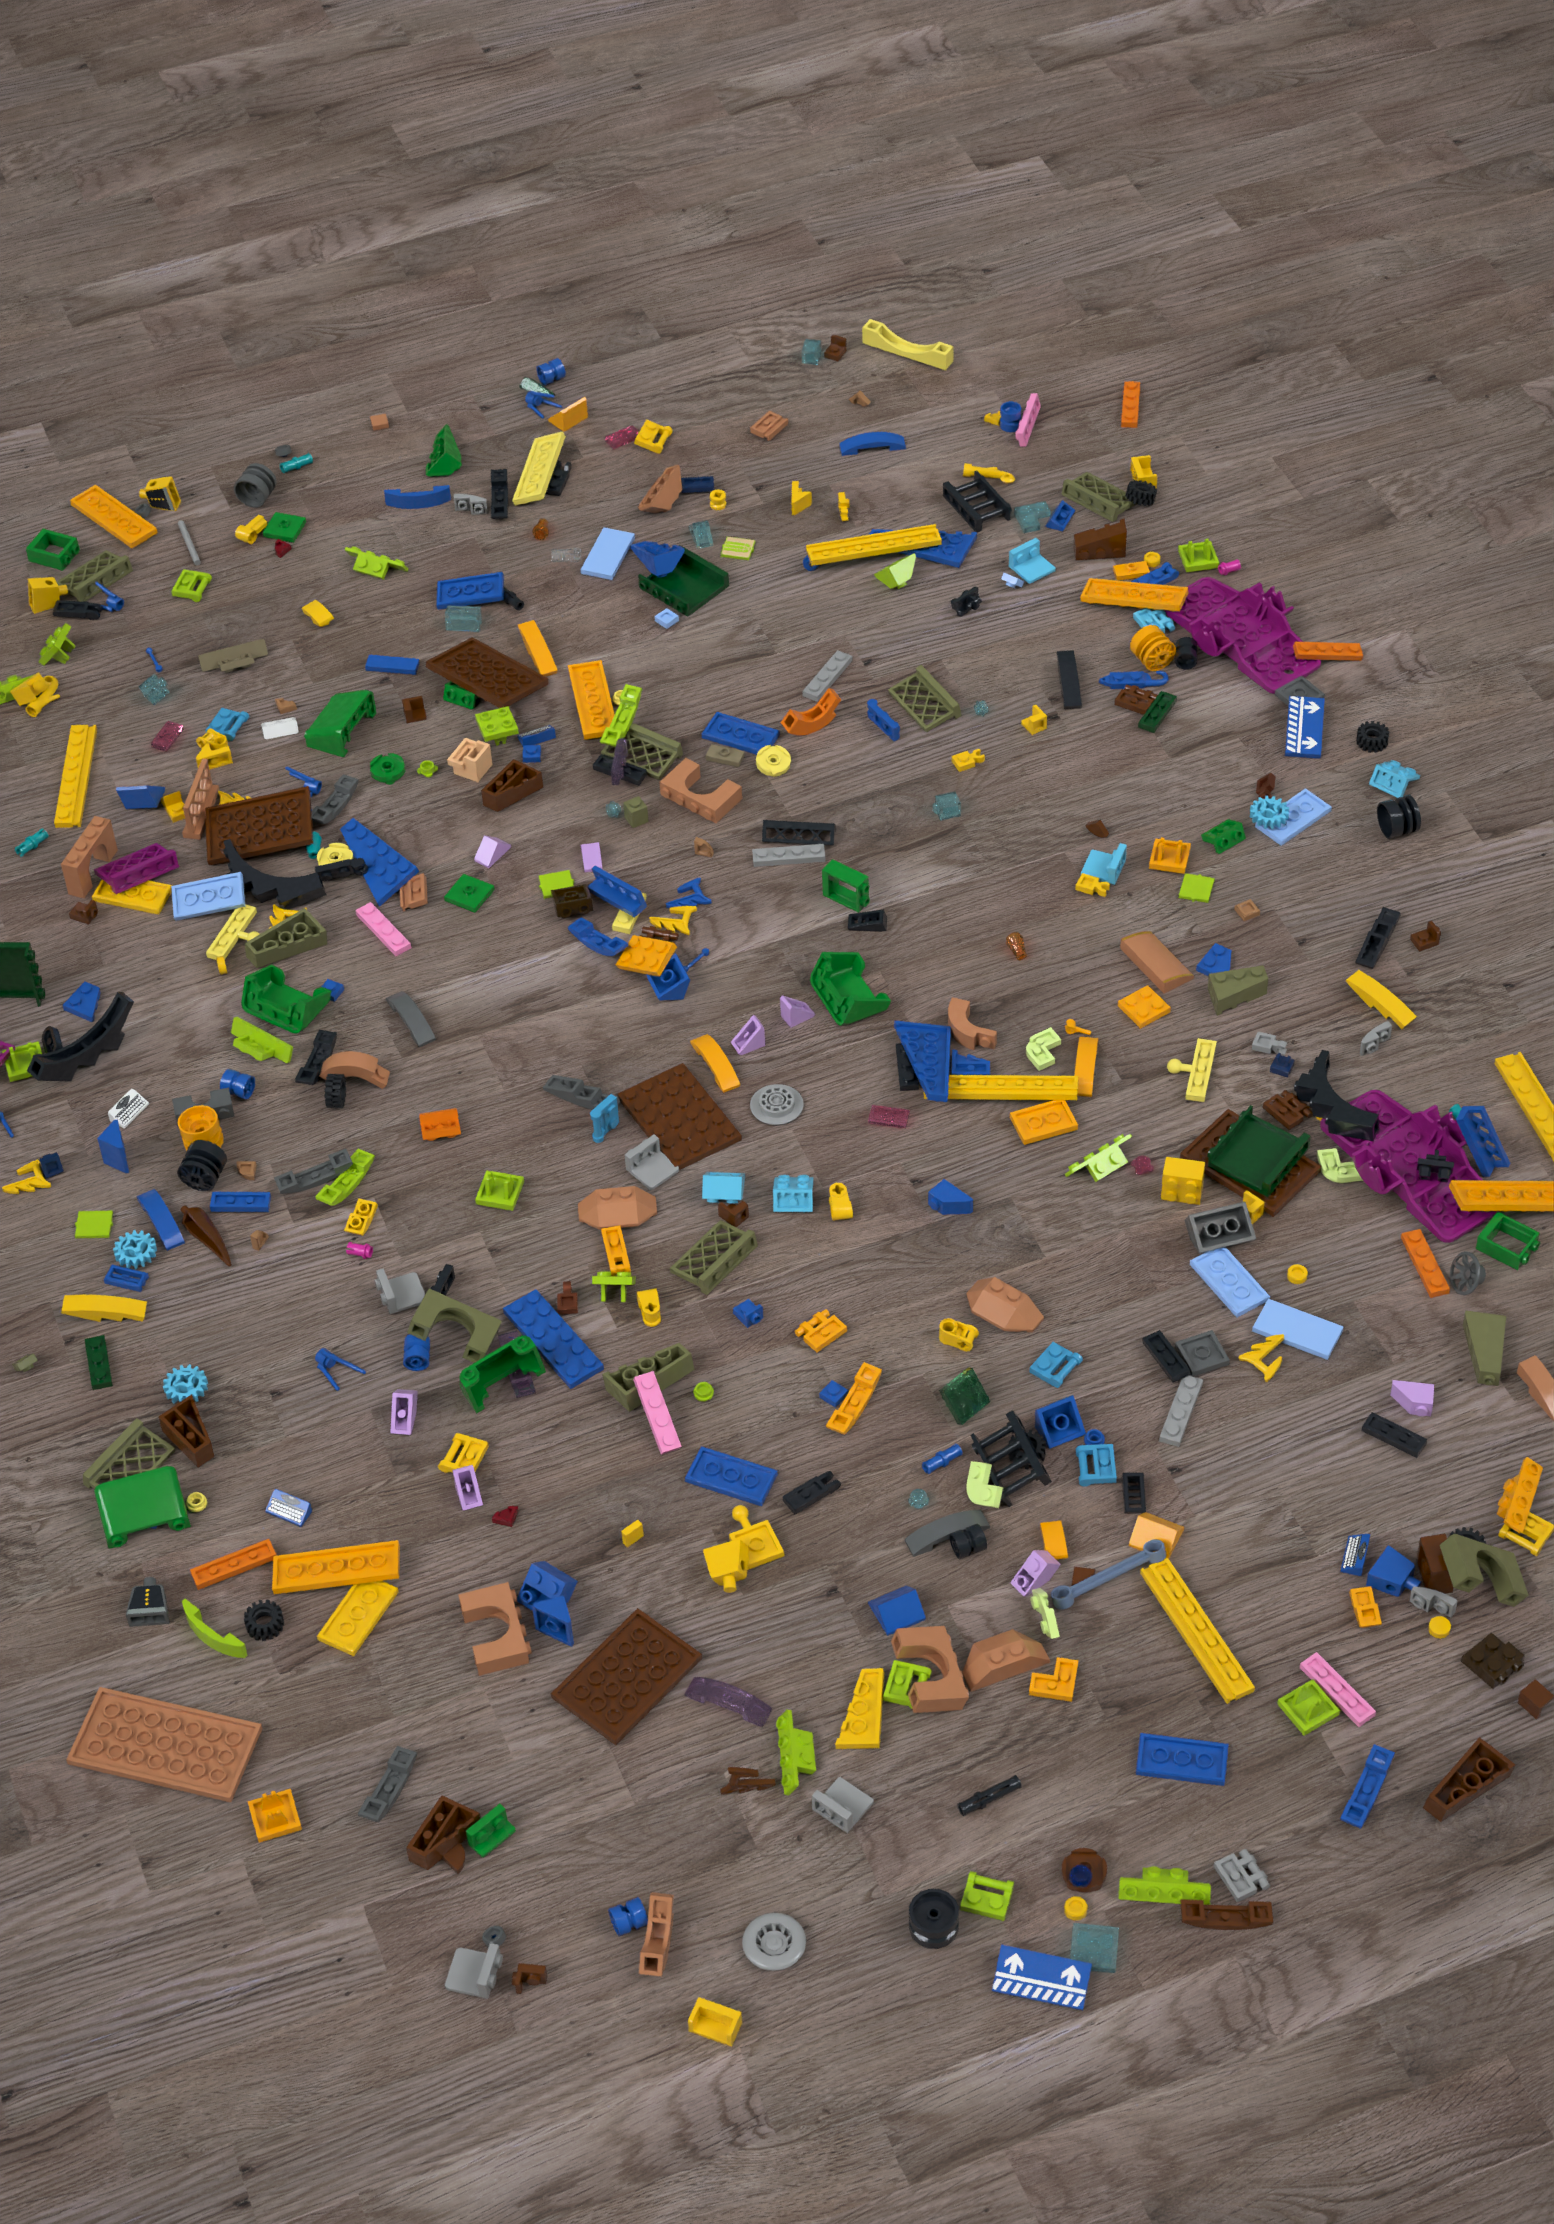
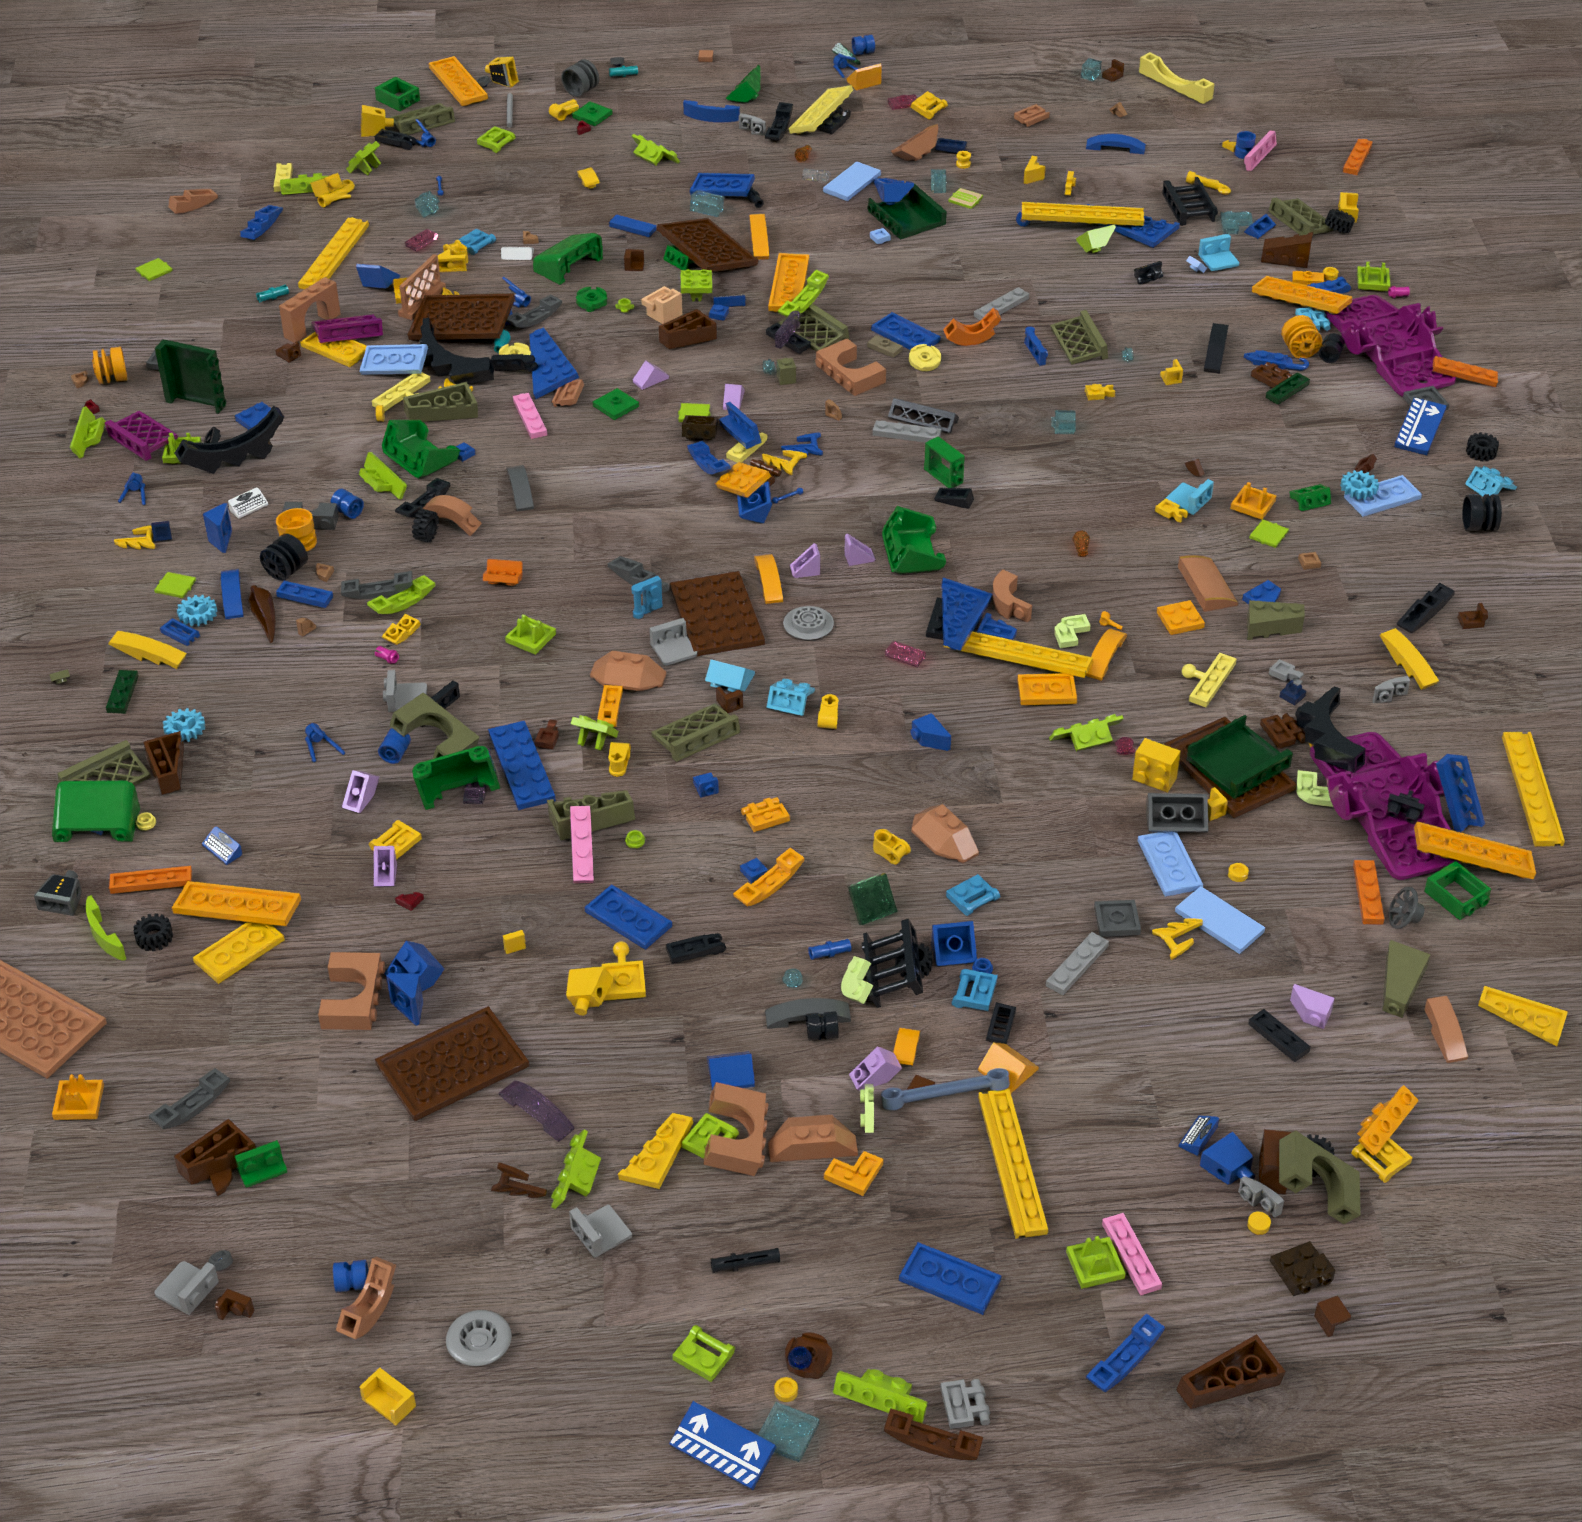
camera: 15 degrees right, 5 degrees down
dark tan bracket [198,638,268,673] -> none
black wheel [909,1889,959,1949] -> none
black plate [1142,1330,1191,1383] -> none
light orange slope [1349,1586,1382,1628] -> none

